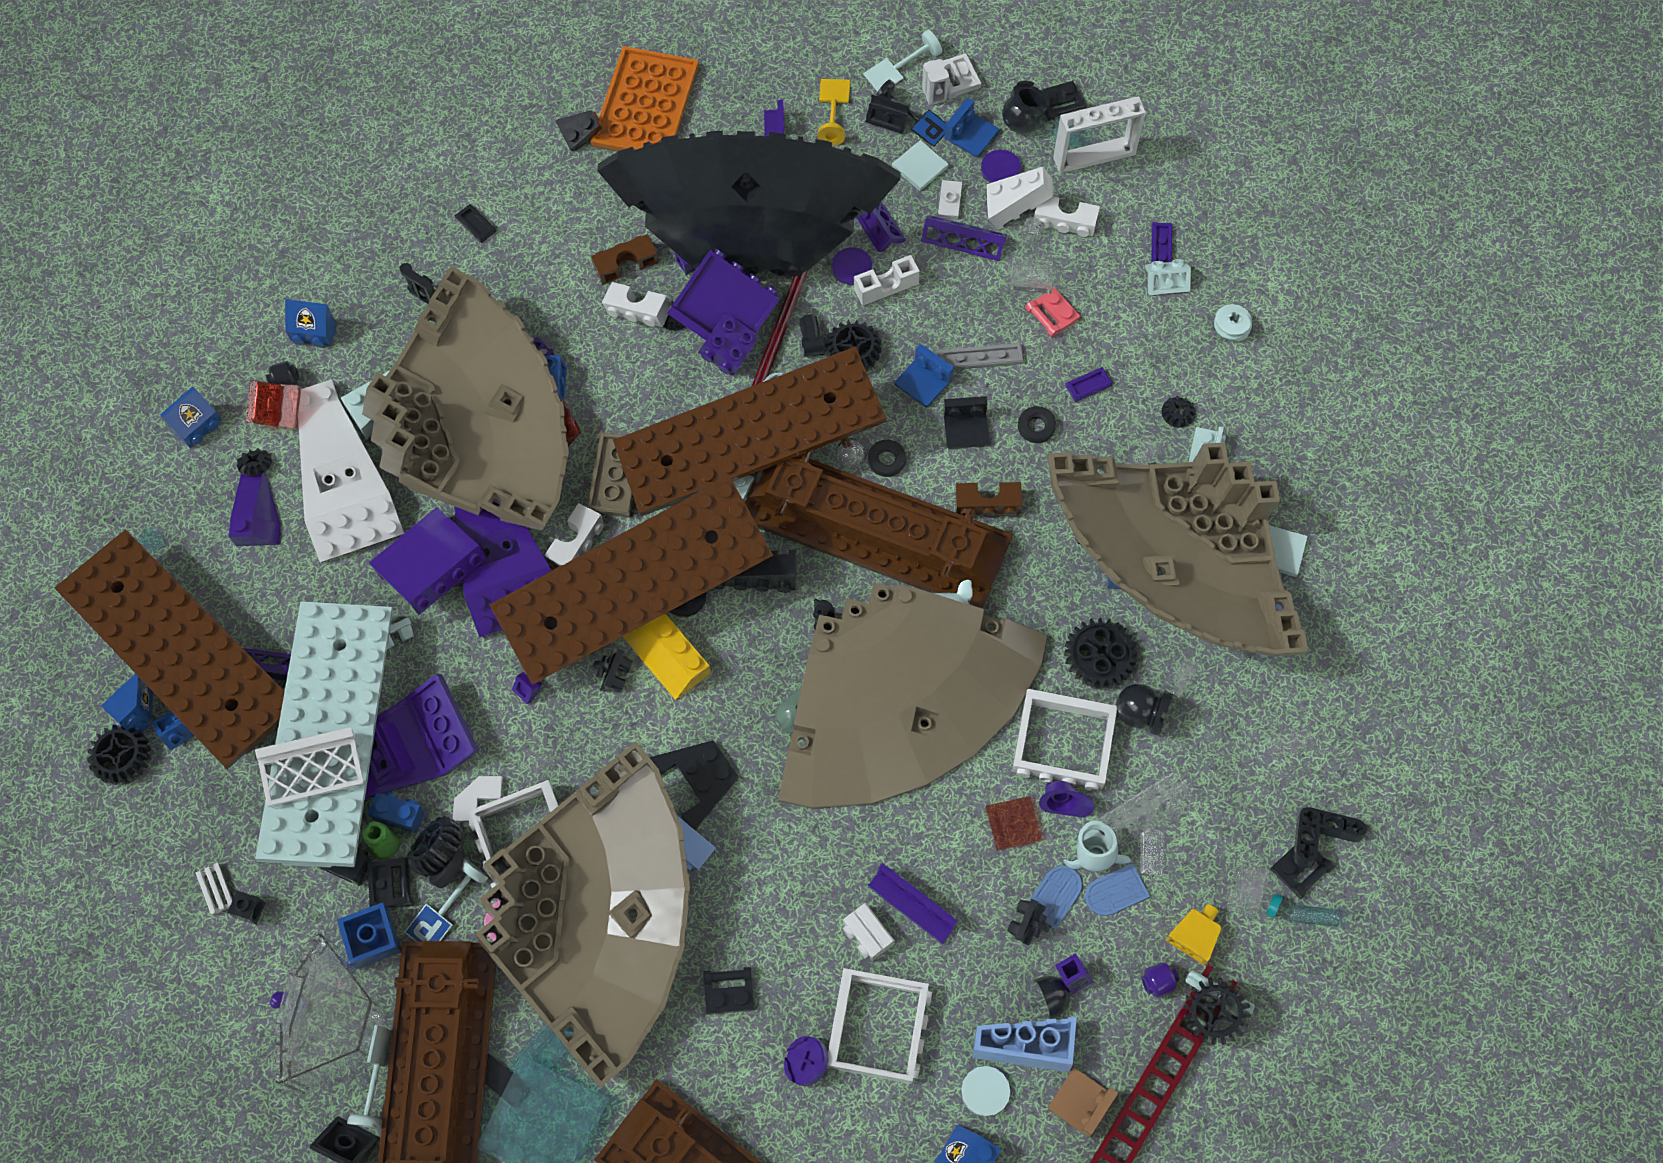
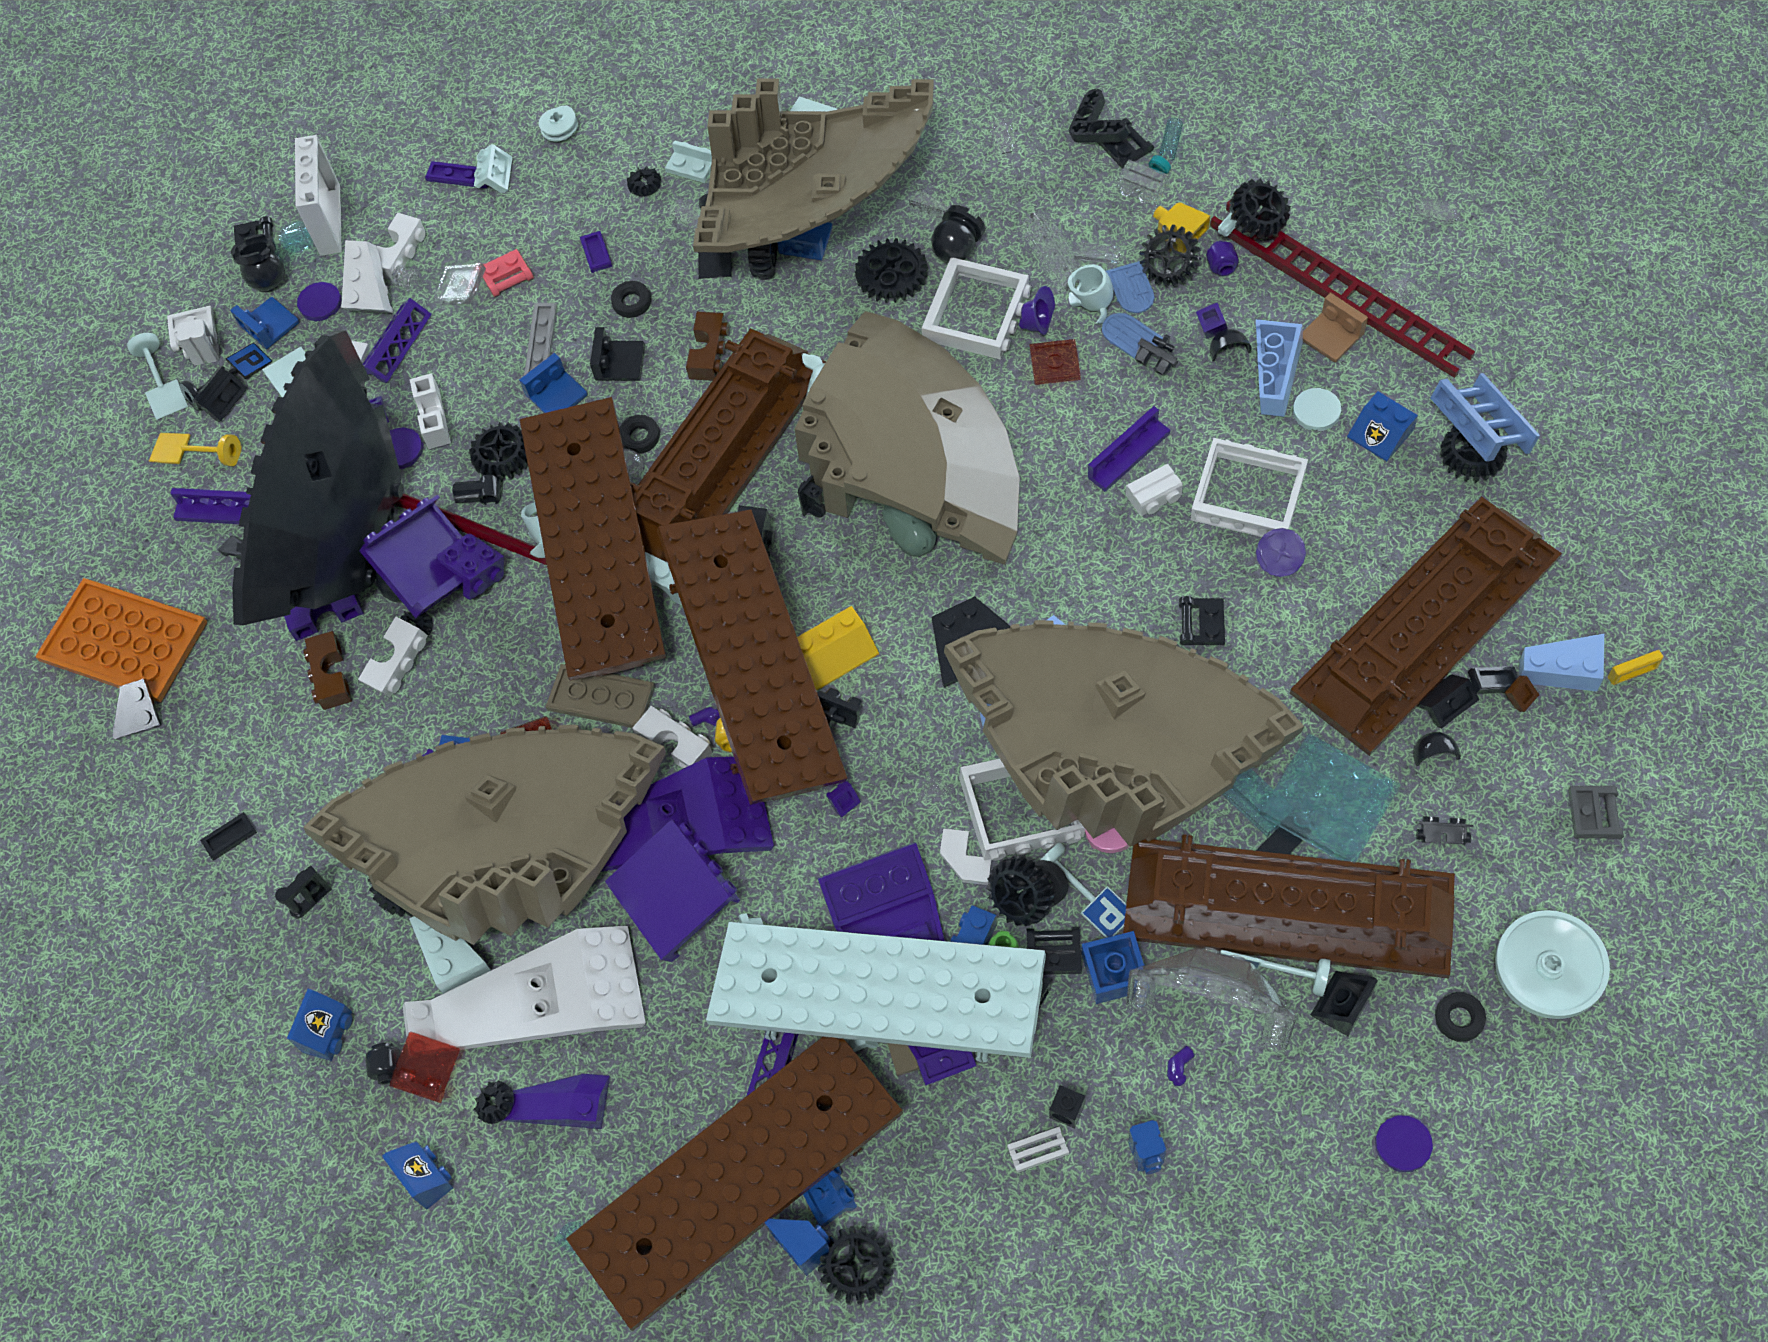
camera: 75 degrees left, 5 degrees down
white fence [255,727,364,807] -> none
none -> blue brick [1128,1120,1166,1175]
none -> black gear [1139,224,1201,287]

